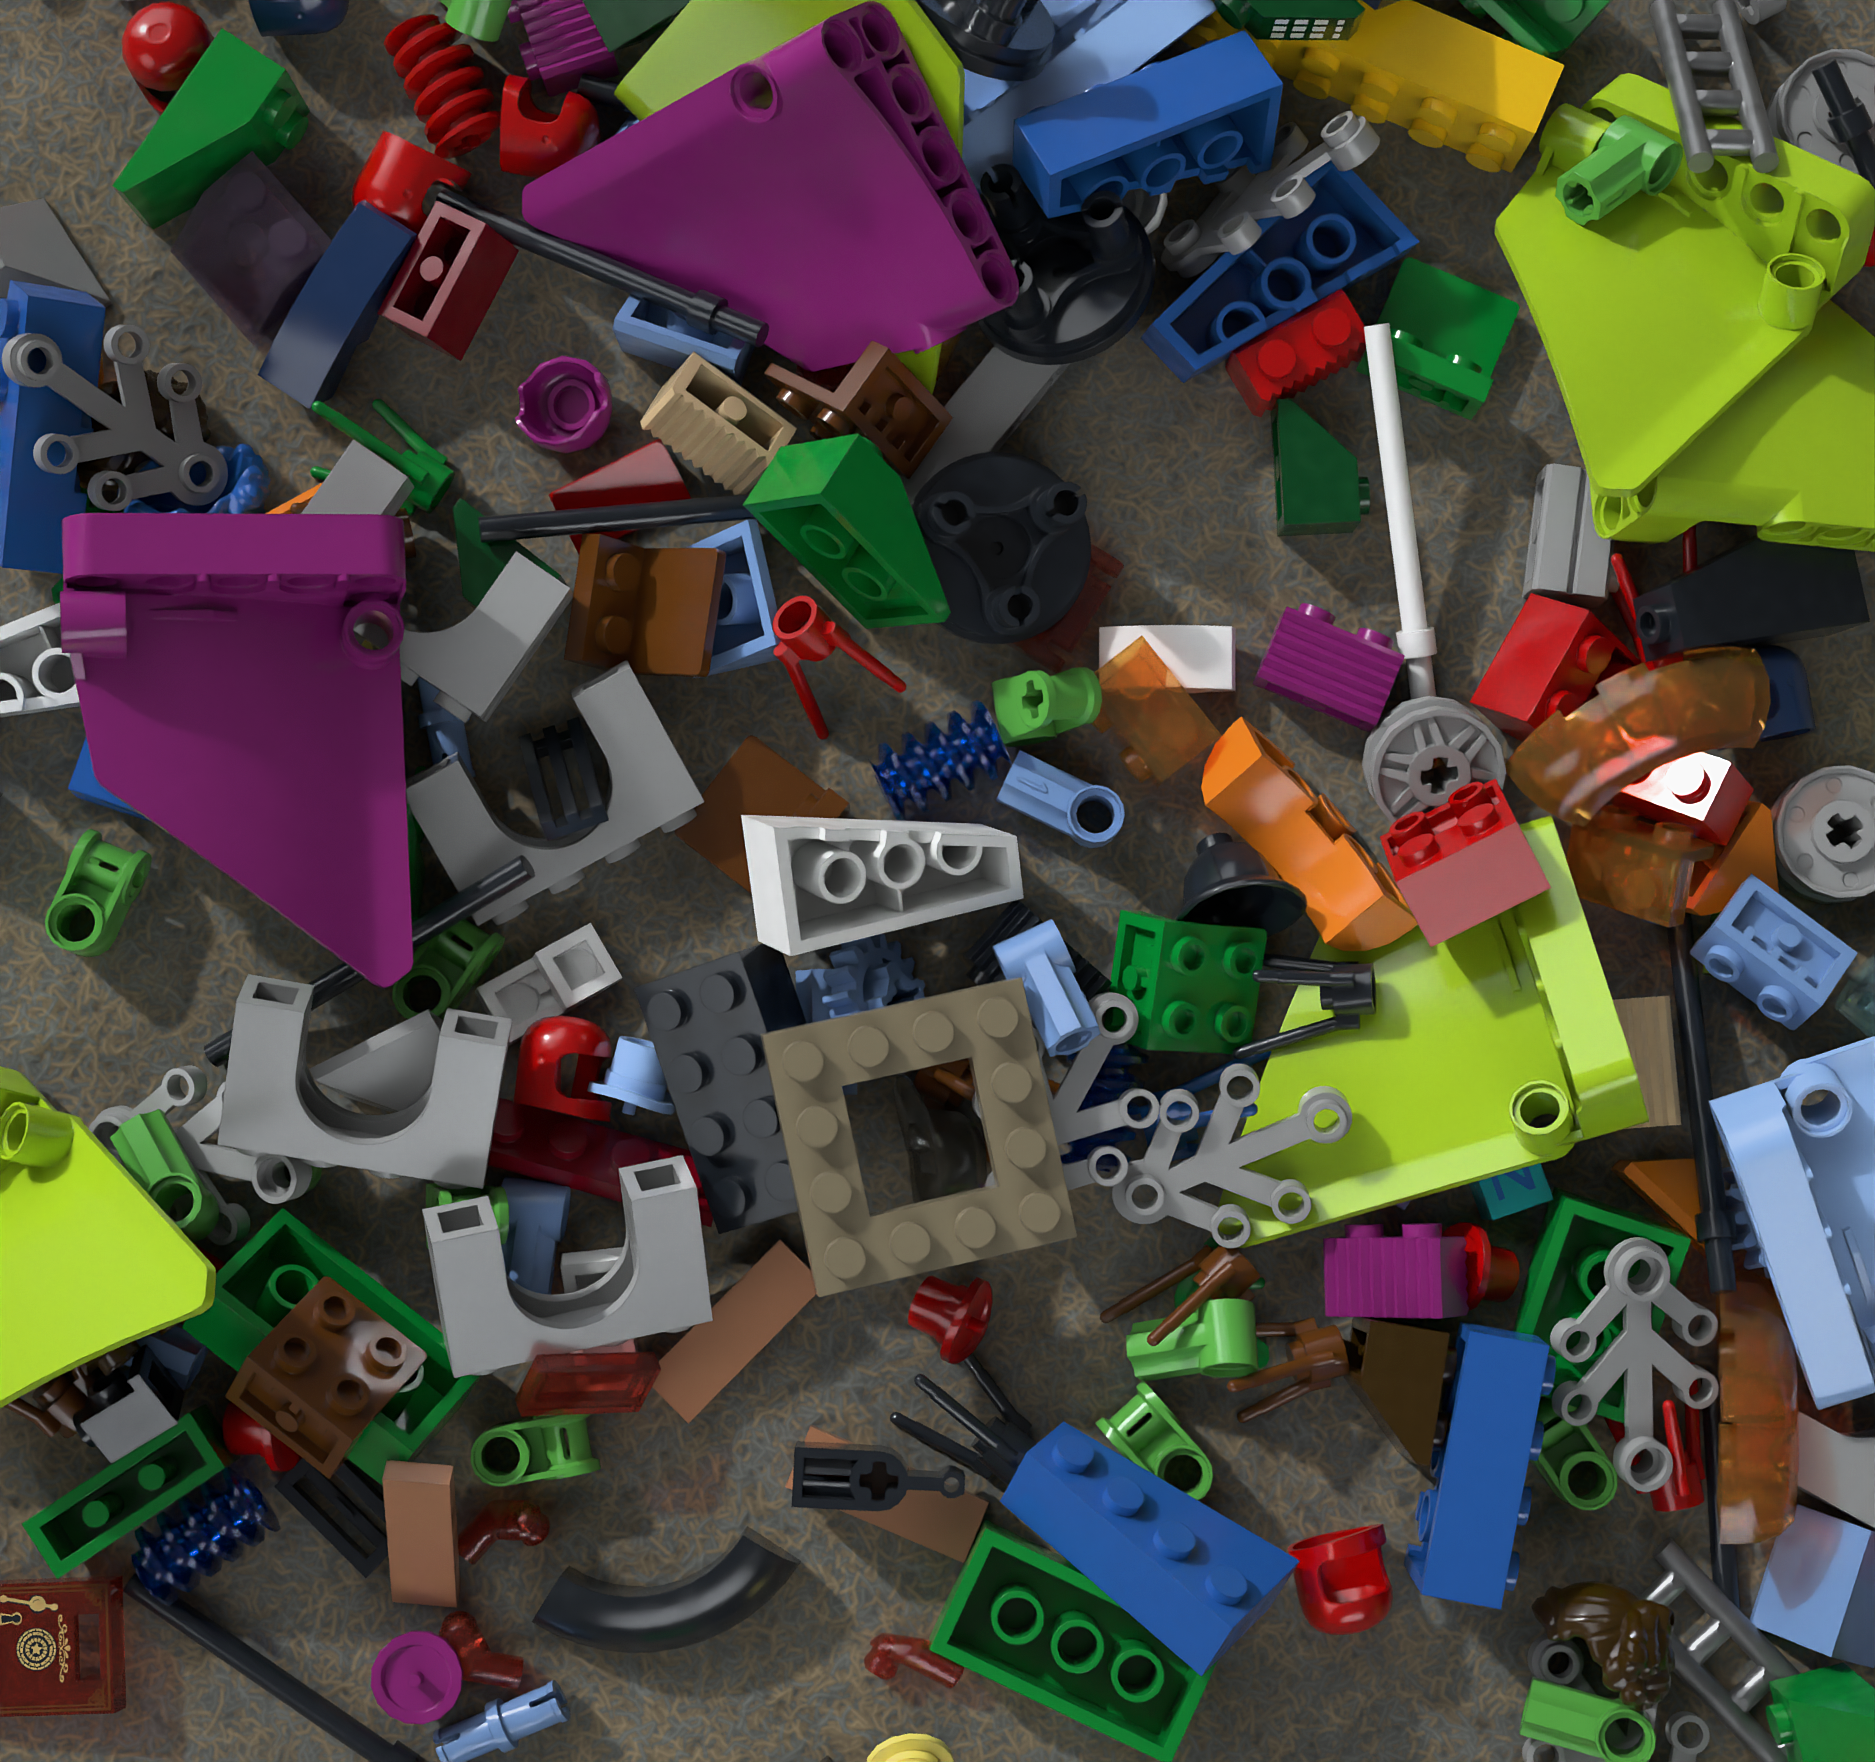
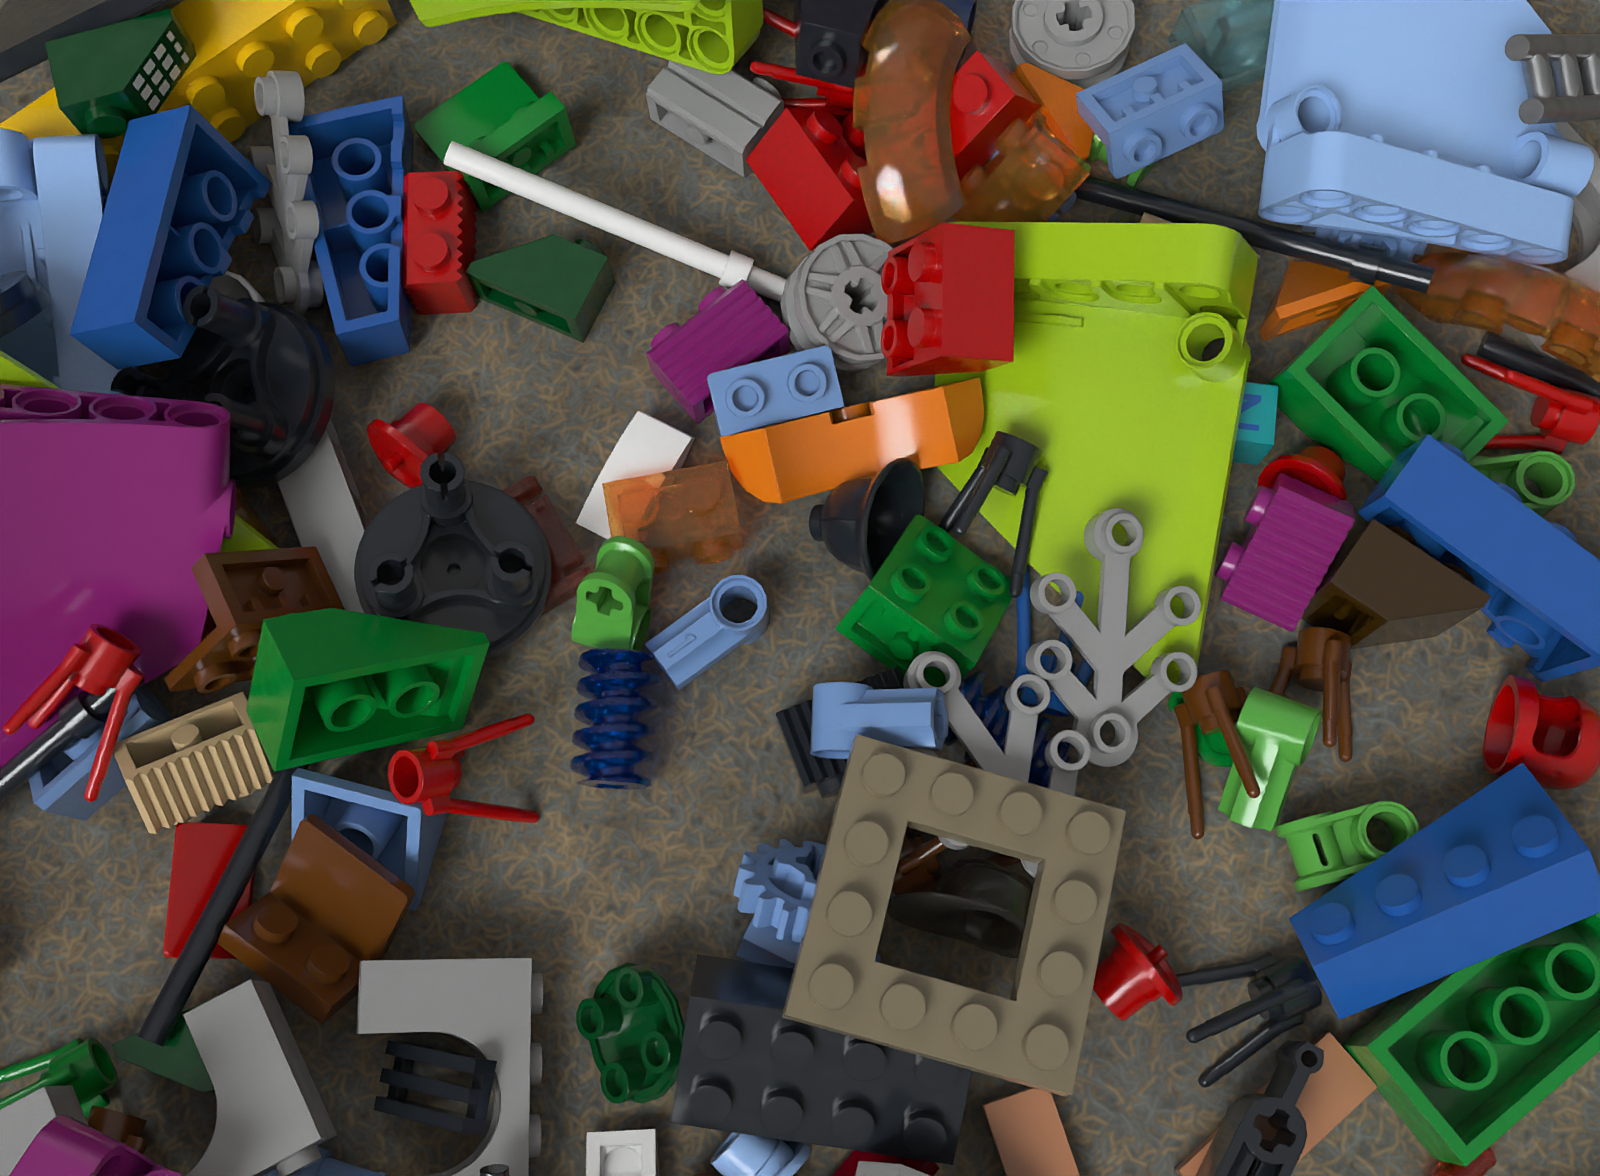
camera: 55 degrees left, 10 degrees down
magenta hair [515,356,613,453] -> none
reddish brown bracket [675,735,851,895] -> none
white wedge [741,815,1024,956] -> none
light grey plant [1550,1237,1719,1492] -> none
none -> red plant [3,624,145,802]
none -> red piece [367,402,456,489]
none -> dark green dish [576,963,685,1104]
none -> medium blue bracket [707,346,845,437]

